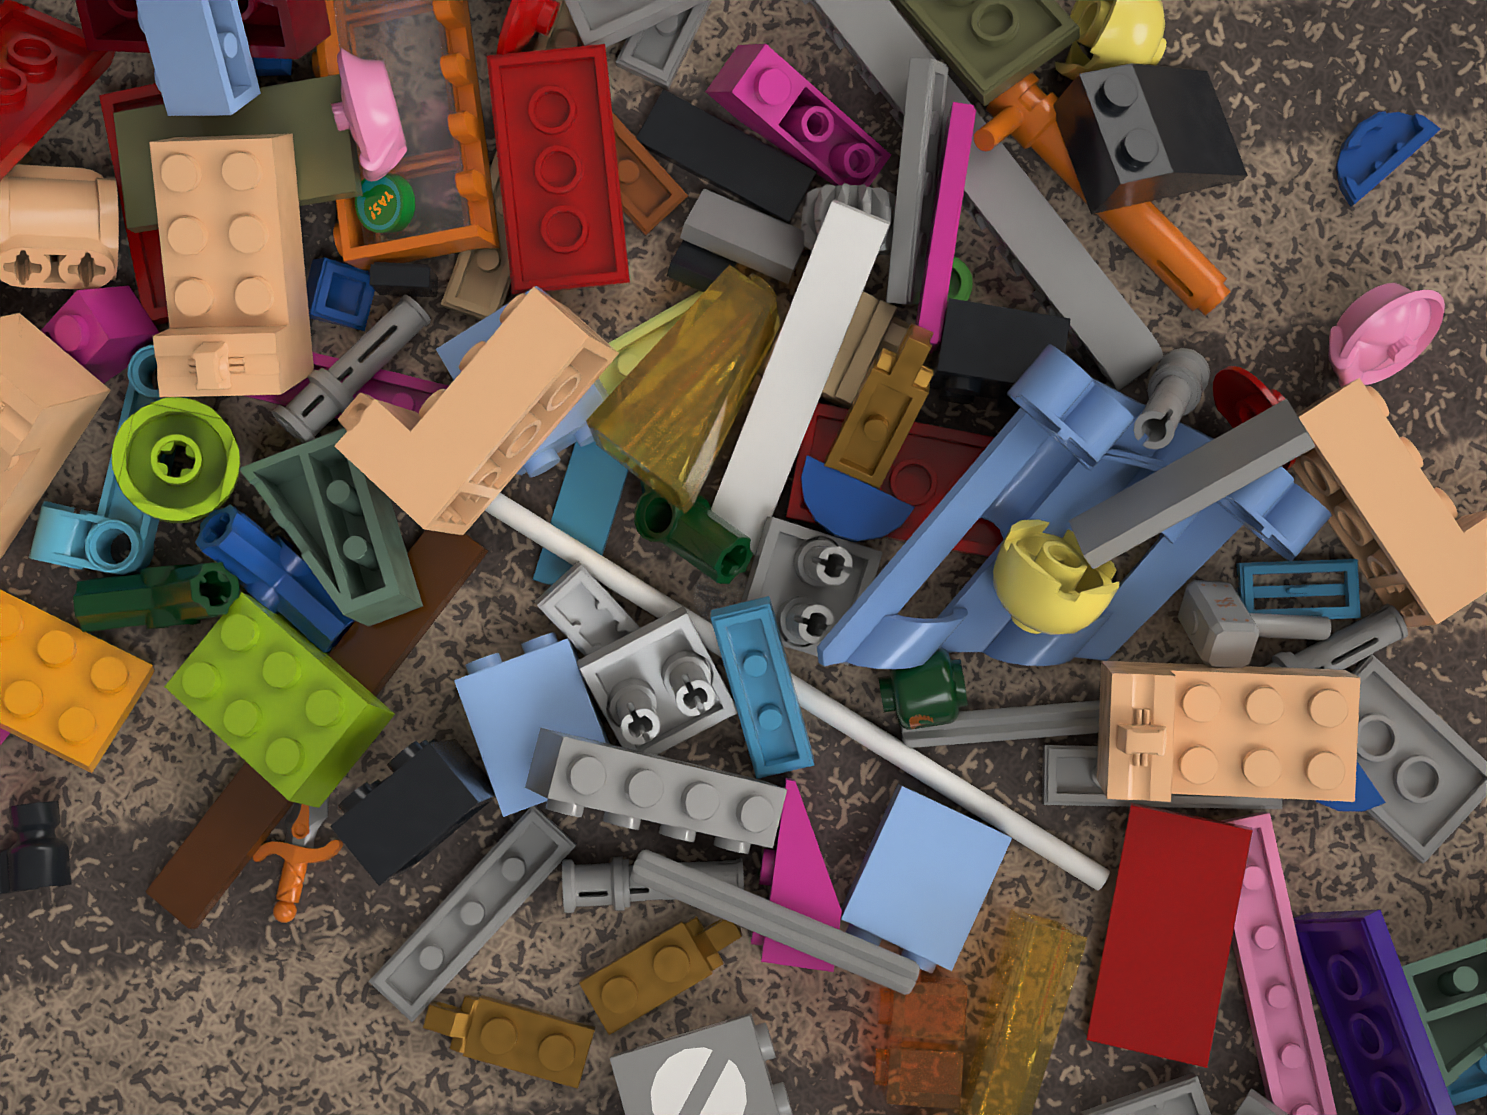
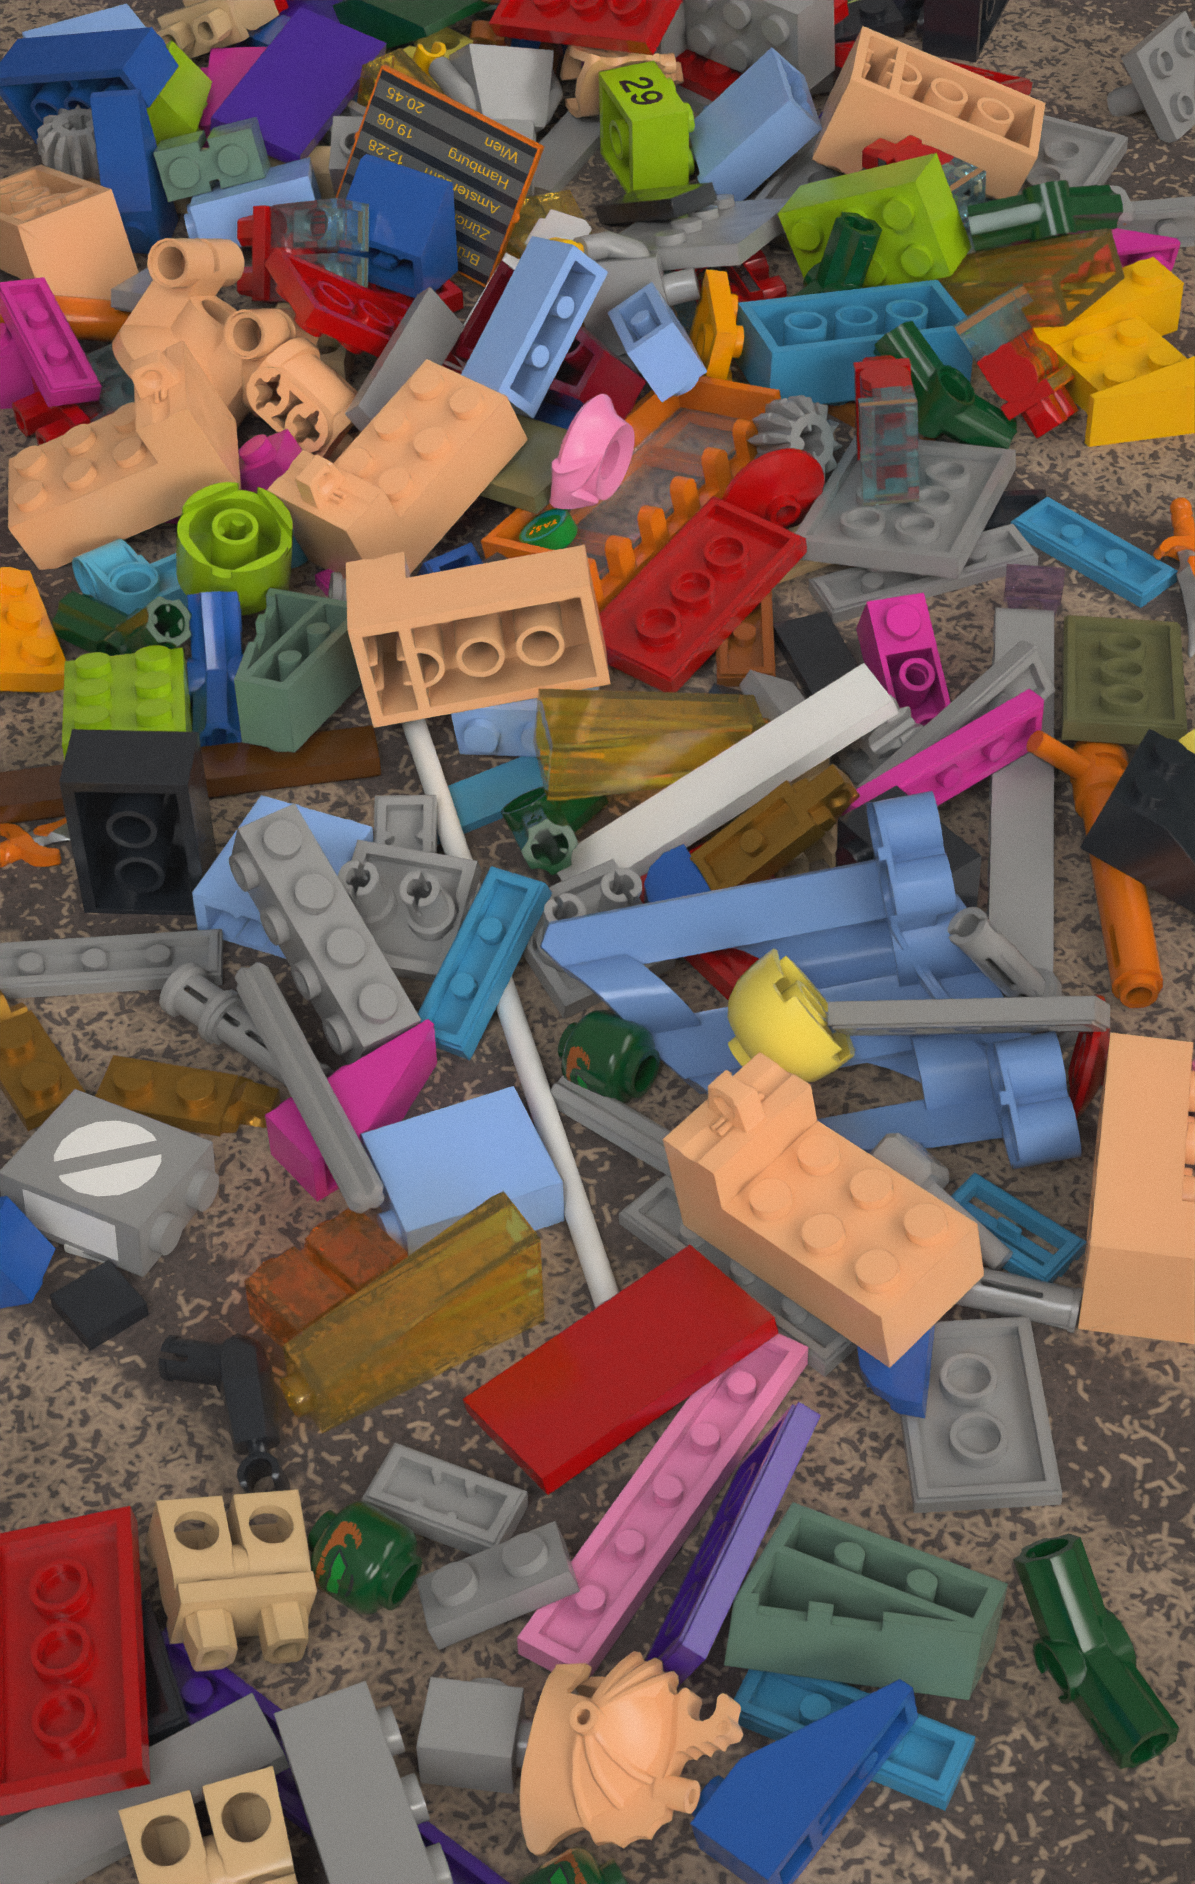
camera: 45 degrees right, 40 degrees down
none -> light grey tile [345,287,464,432]

